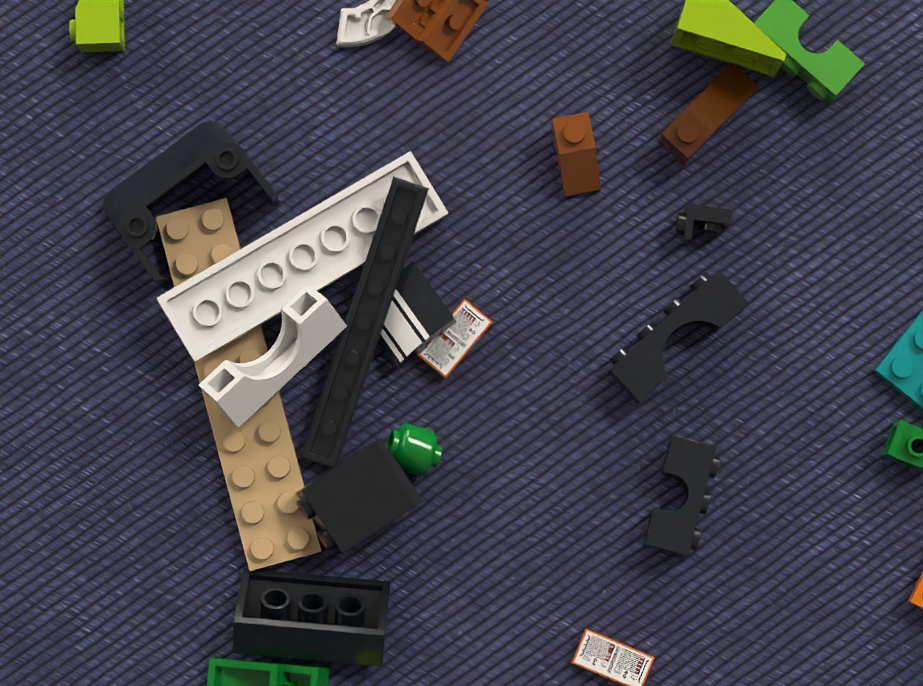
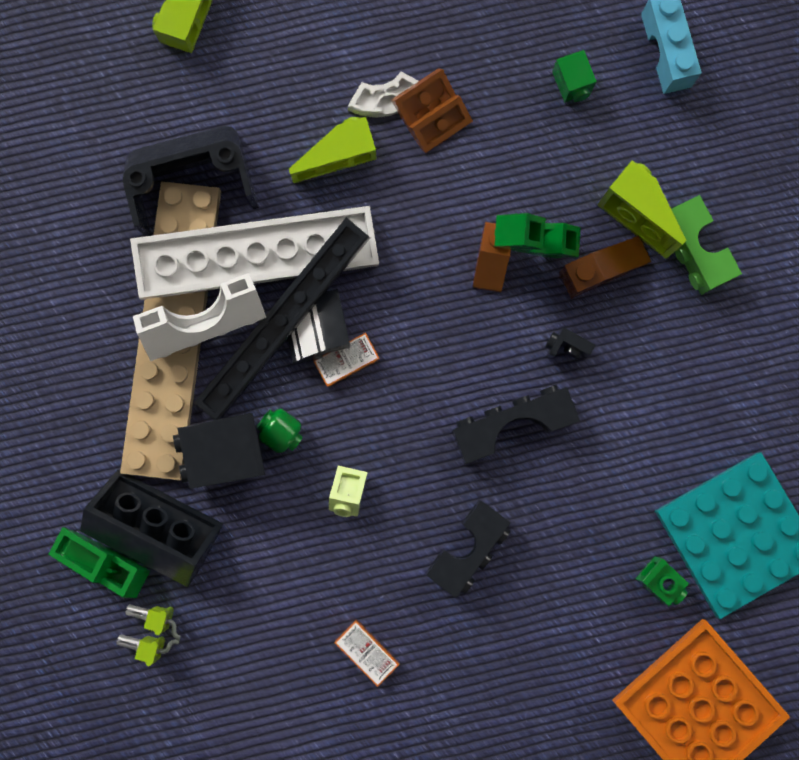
camera: 25 degrees right, 0 degrees up
none -> lime slope [289,117,377,183]
none -> yellowish green bracket [329,466,367,517]
none -> green arch [494,213,581,258]

